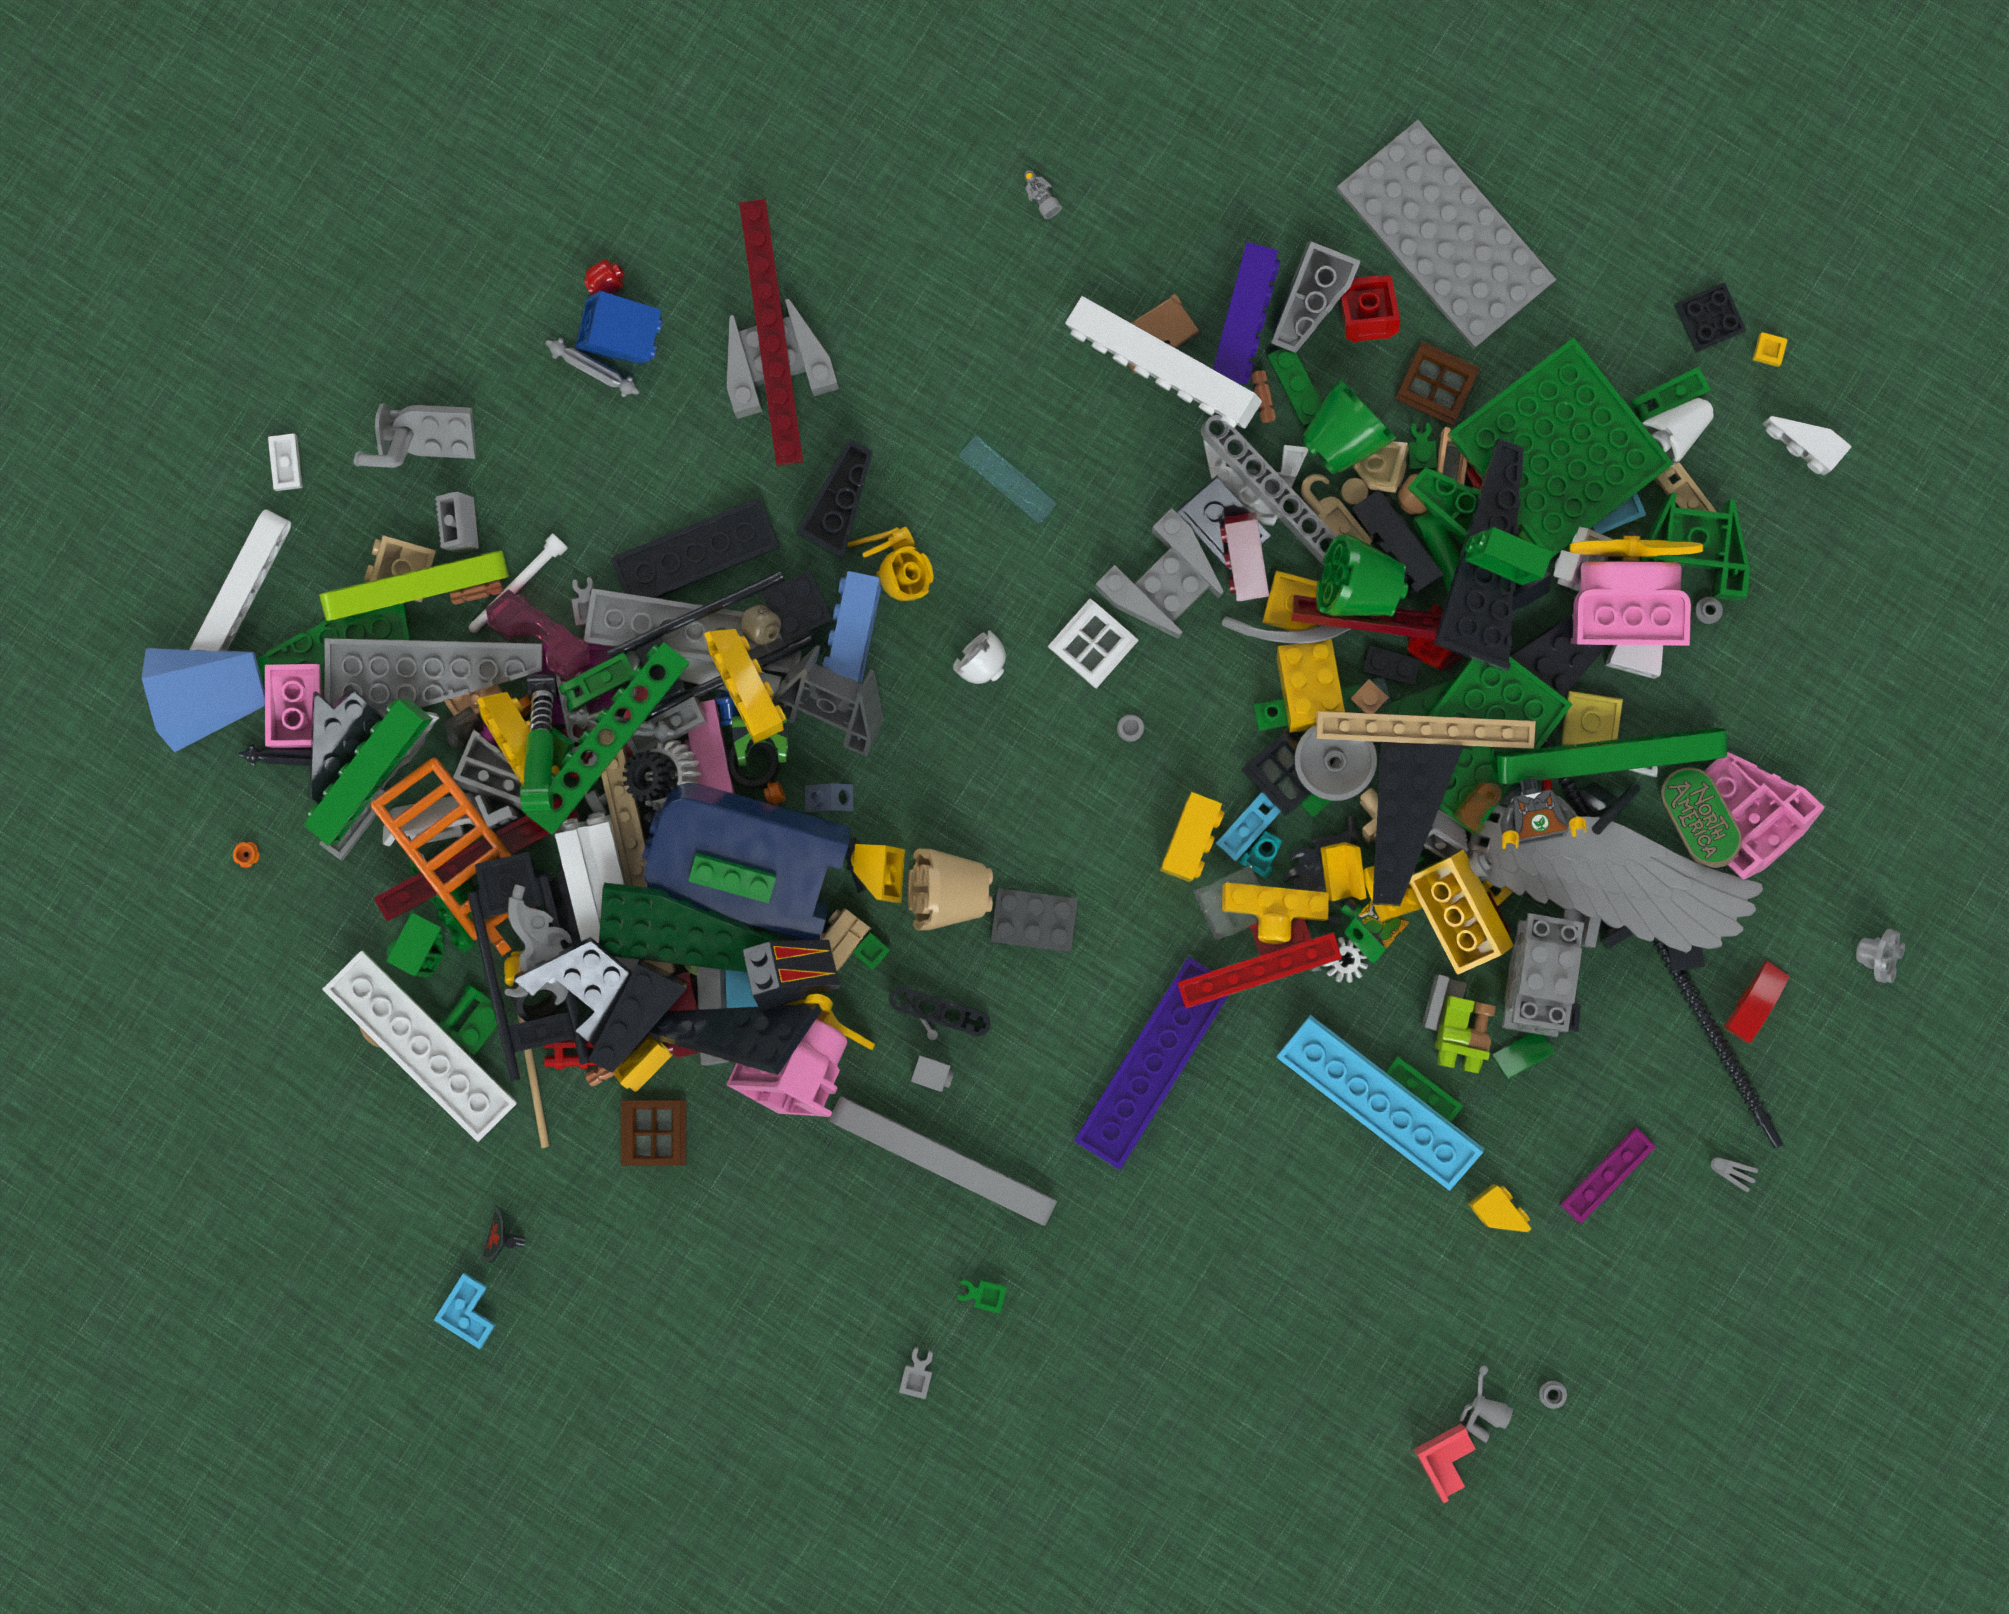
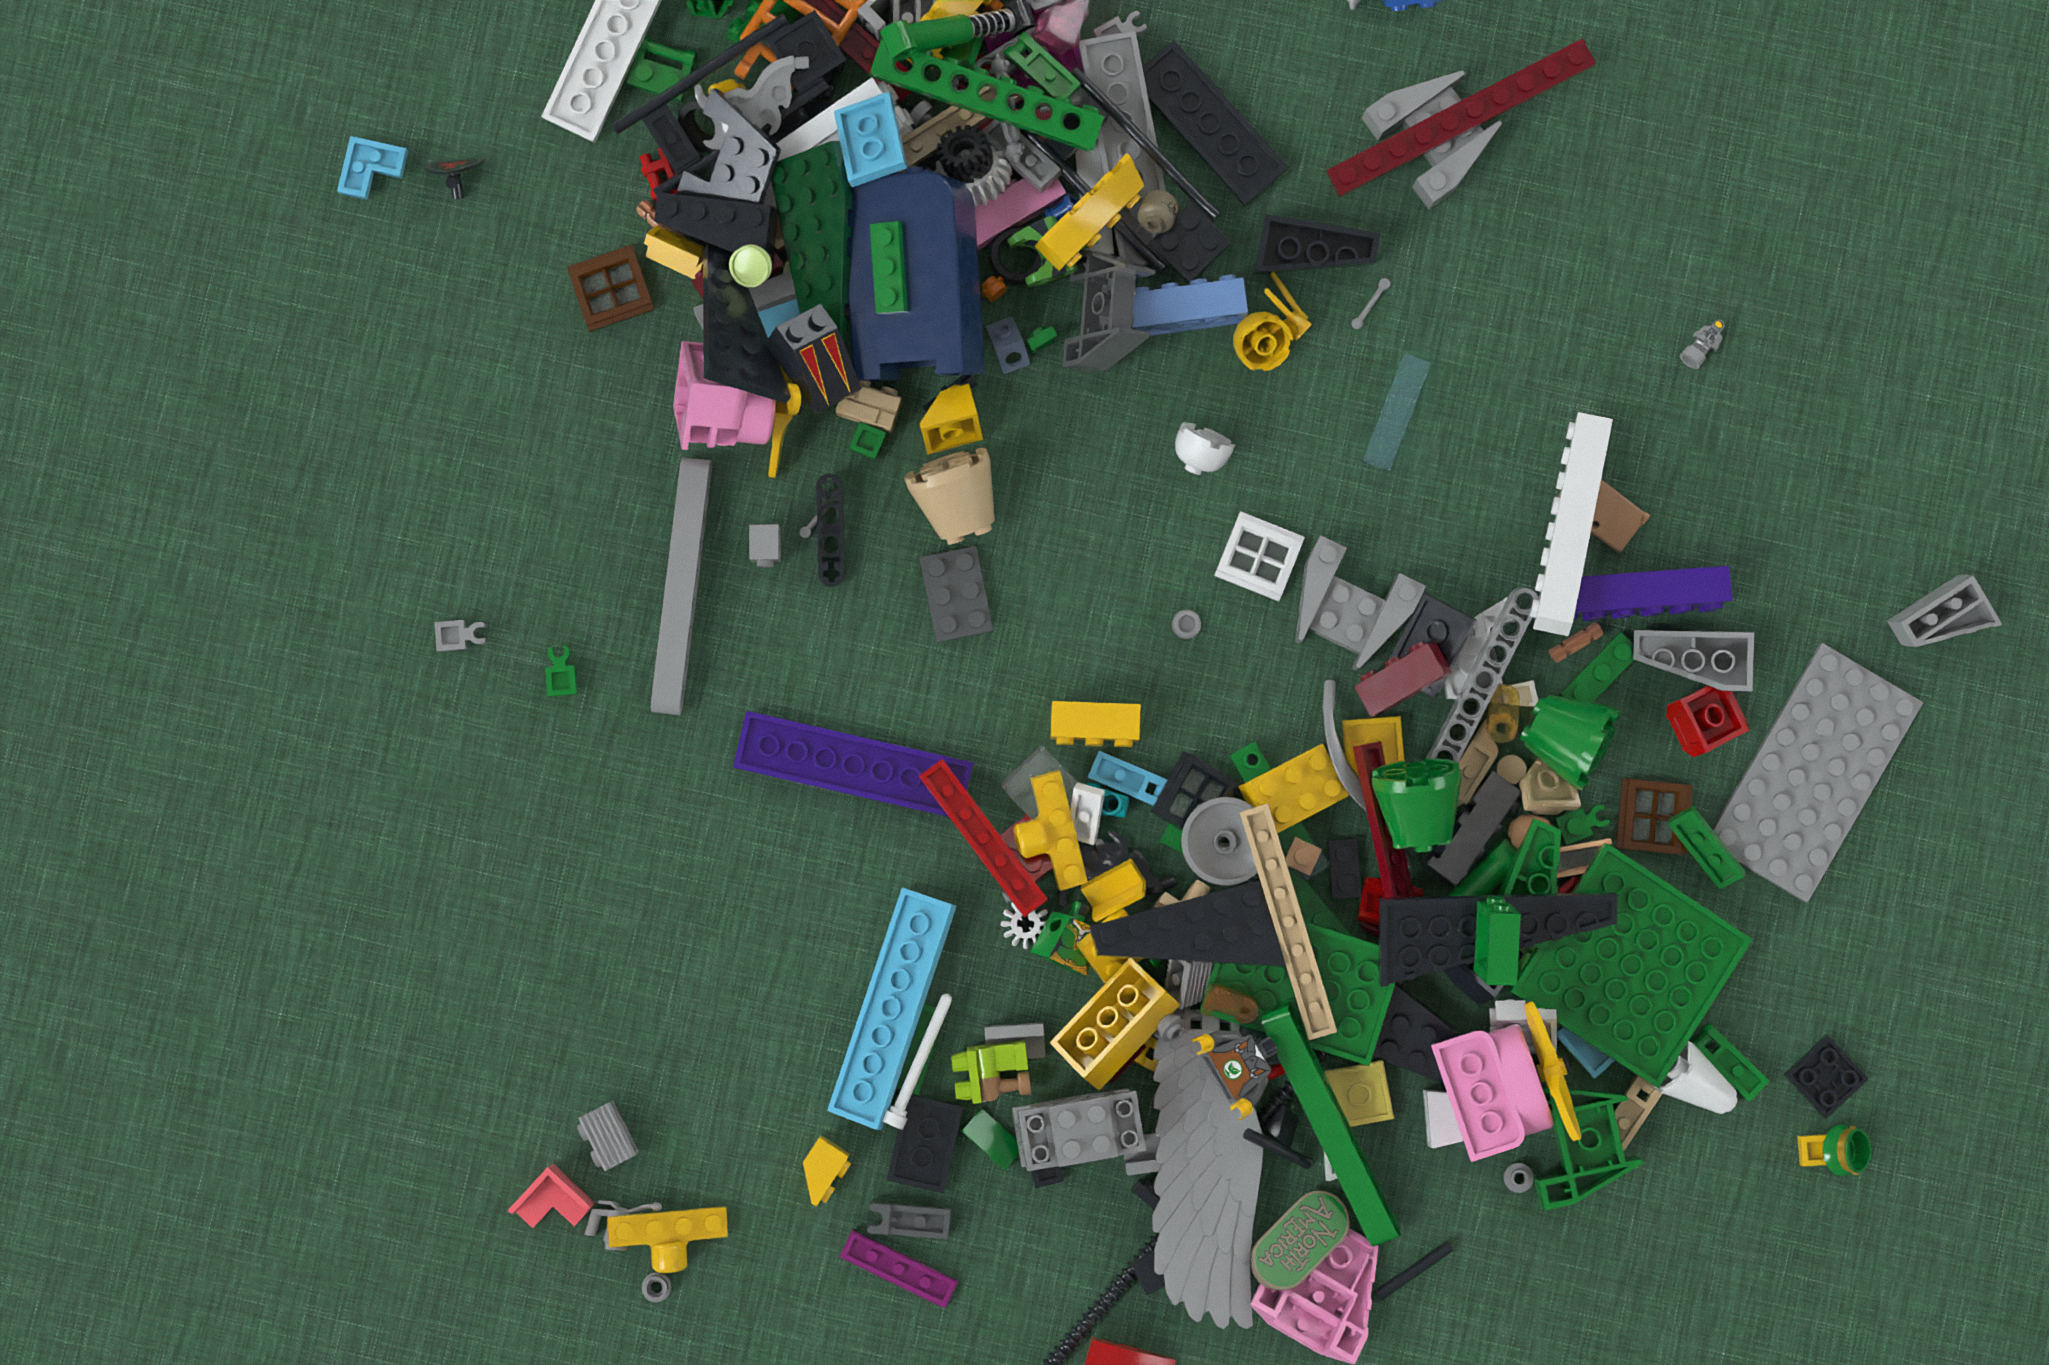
camera: 65 degrees right, 0 degrees up
tan axle [517,1003,550,1148] -> none
white slope [1762,416,1852,476] -> none
none -> light grey brick [577,1100,639,1171]
none -> yellow plate [607,1206,728,1273]
none -> yellowish green piece [729,244,772,287]
none -> medium azure plate [834,92,907,187]
none -> dark grey plate [867,1201,951,1240]
none -> white piece [882,994,952,1130]
none -> black plate [886,1094,964,1194]
none -> green plate [1027,326,1058,355]
none -> white plate [1070,783,1105,845]
none -> light grey hinge [1352,278,1390,329]
none -> black bar [1375,1241,1454,1301]
none -> clear yellow plate [1486,684,1520,743]
none -> green plate [1668,806,1745,890]
none -> green piece [1822,1124,1872,1176]
none -> light grey wedge [1887,574,2002,647]

